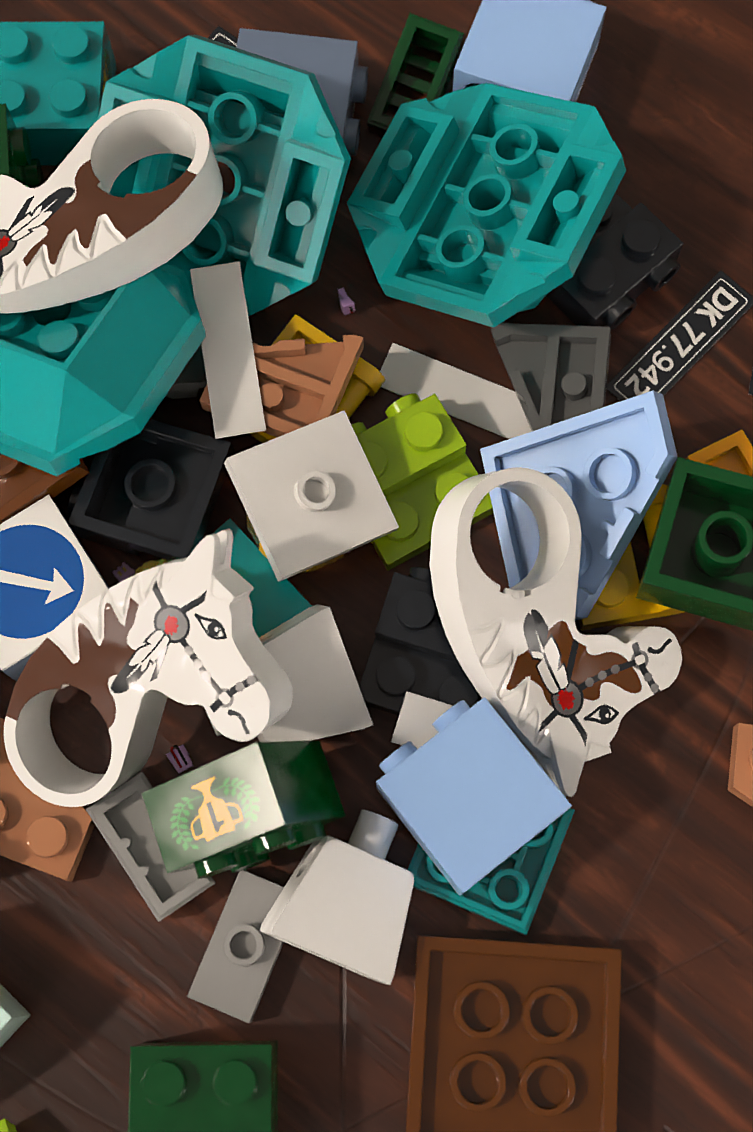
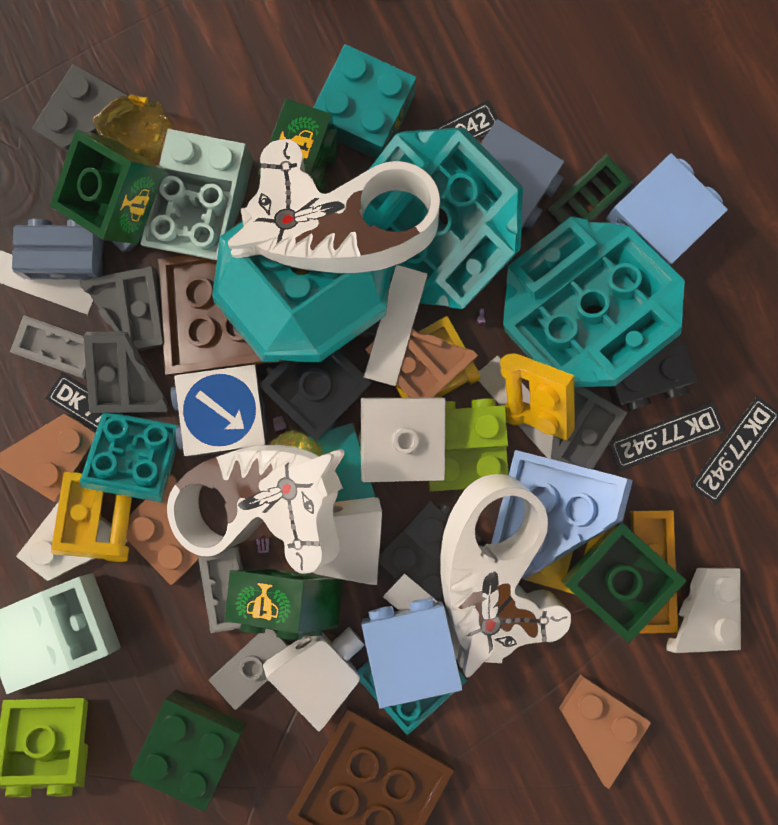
camera: 25 degrees right, 10 degrees up
none -> yellow plate [500,353,575,441]

